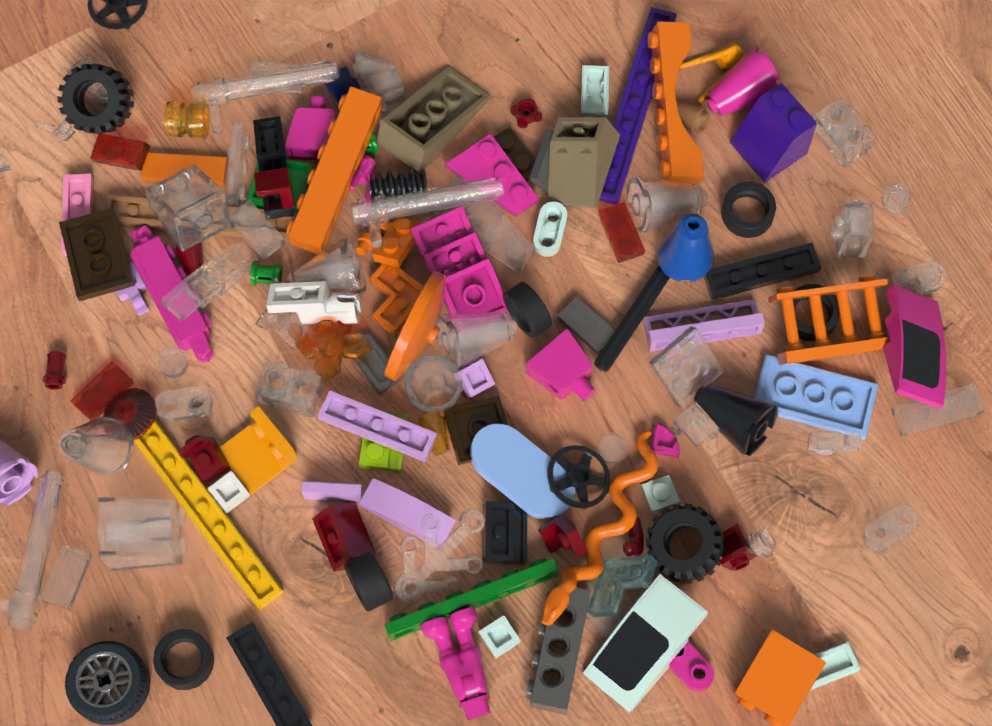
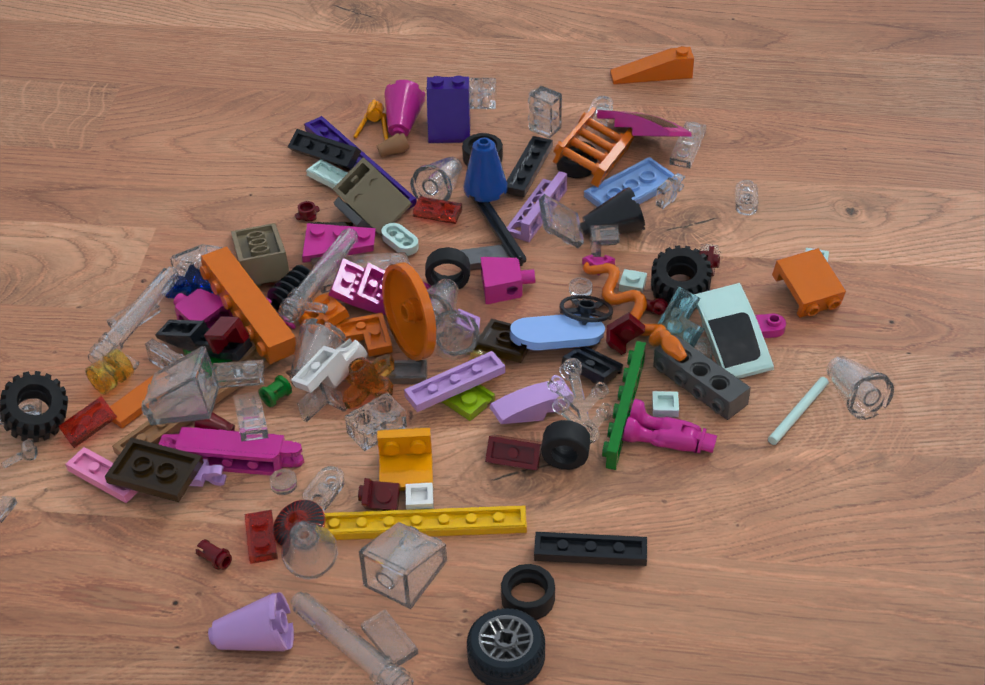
camera: 55 degrees left, 25 degrees down
lavender tile [301,481,364,503] -> none
orange arch [648,22,704,187] -> none
none -> black plate [288,129,361,170]

